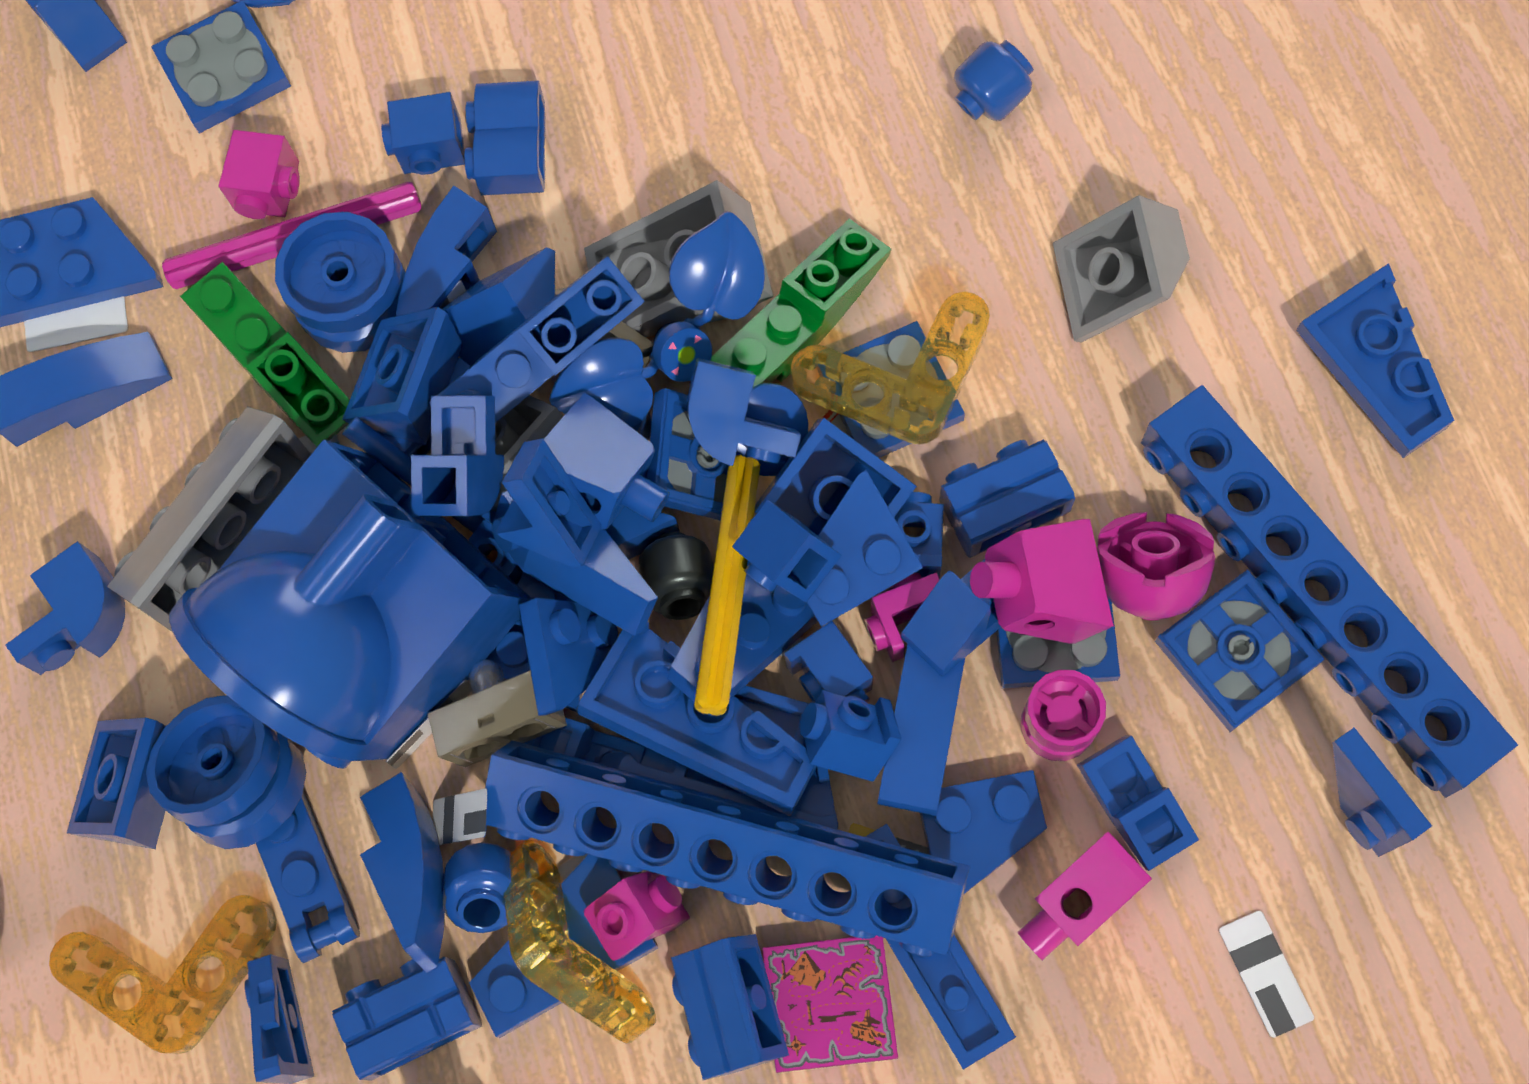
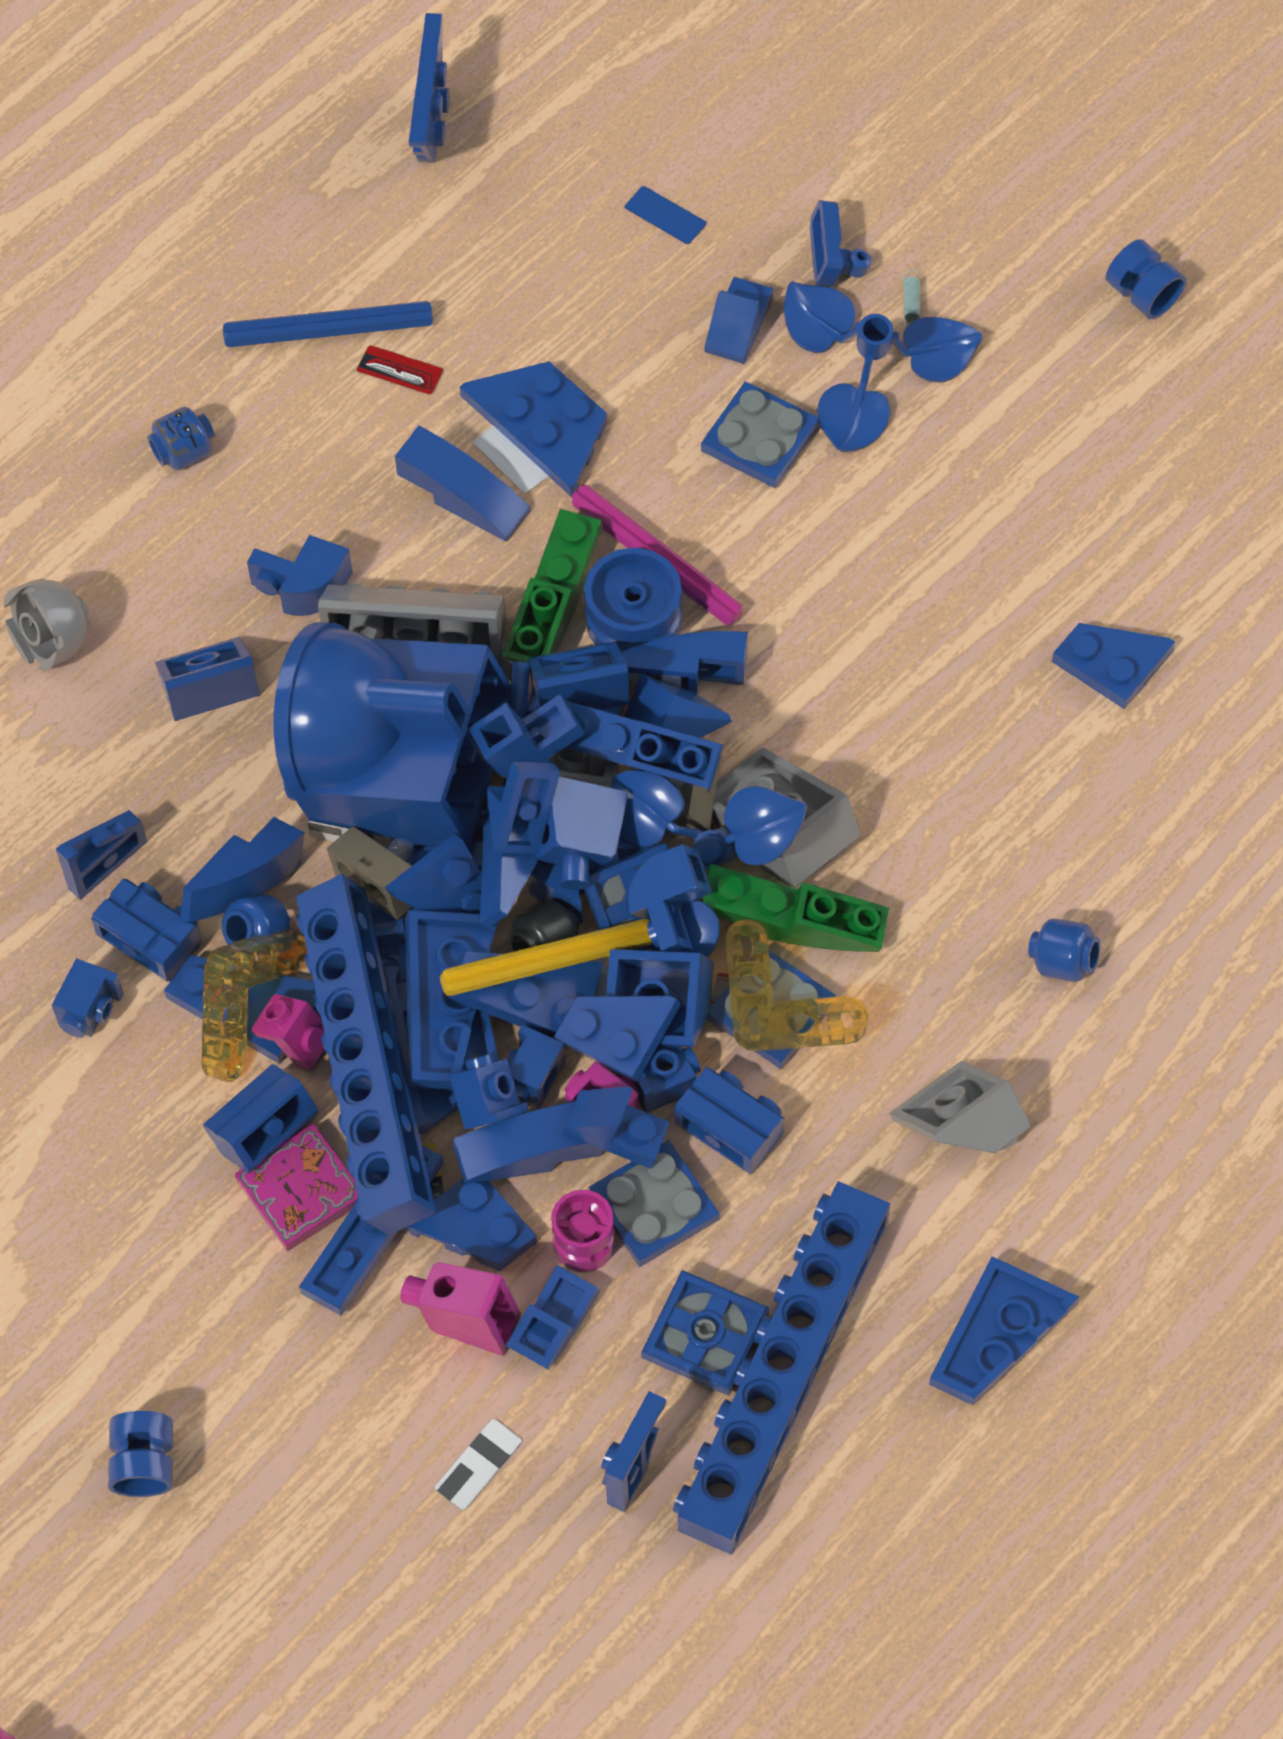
camera: 55 degrees right, 10 degrees down
clear yellow beam [49,895,277,1054] -> none
blue wheel [146,695,307,849] -> none
dark pink brick [218,130,300,219] -> none
blue plate [256,790,360,963] -> none
blue brick [381,92,465,175] -> none
white sticker [432,788,488,845] -> none
blue brick [464,81,545,196] -> none
blue tile [652,322,712,382] -> none
blue brick [732,499,842,603] -> none
dark pink torso [970,519,1114,644] -> none
dark pink cylinder [1097,512,1215,621] -> none

